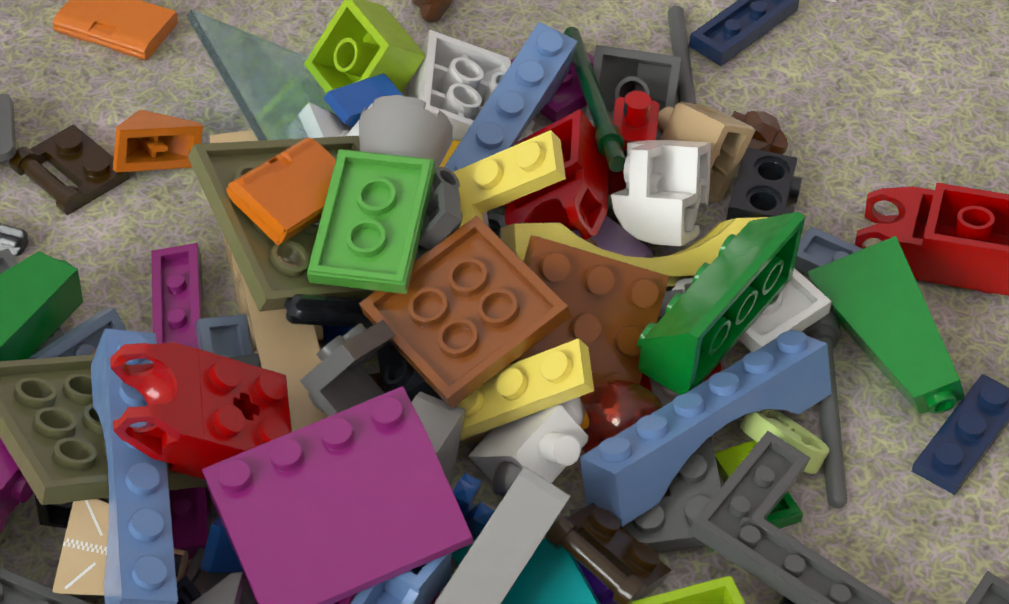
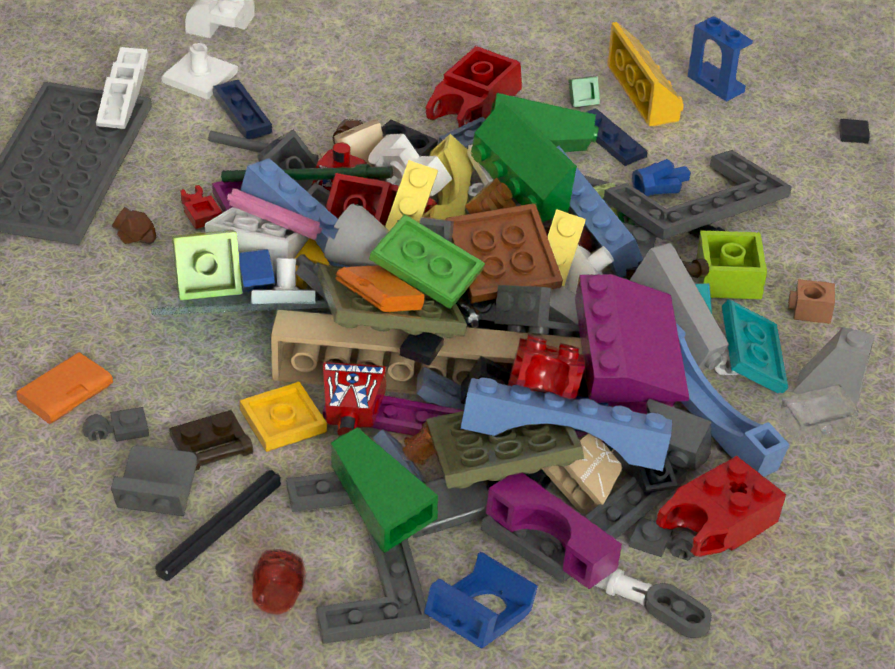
camera: 70 degrees left, 5 degrees down
orange slope [113,109,203,172] -> none
none -> dark grey plate [83,407,149,442]
none -> red plate [180,185,223,229]
none -> bright pink axle [227,188,322,240]
none -> yellow plate [239,381,327,452]
none -> red torso [323,362,386,436]
none -> black tile [400,332,444,366]
none -> blue rock [632,159,691,196]

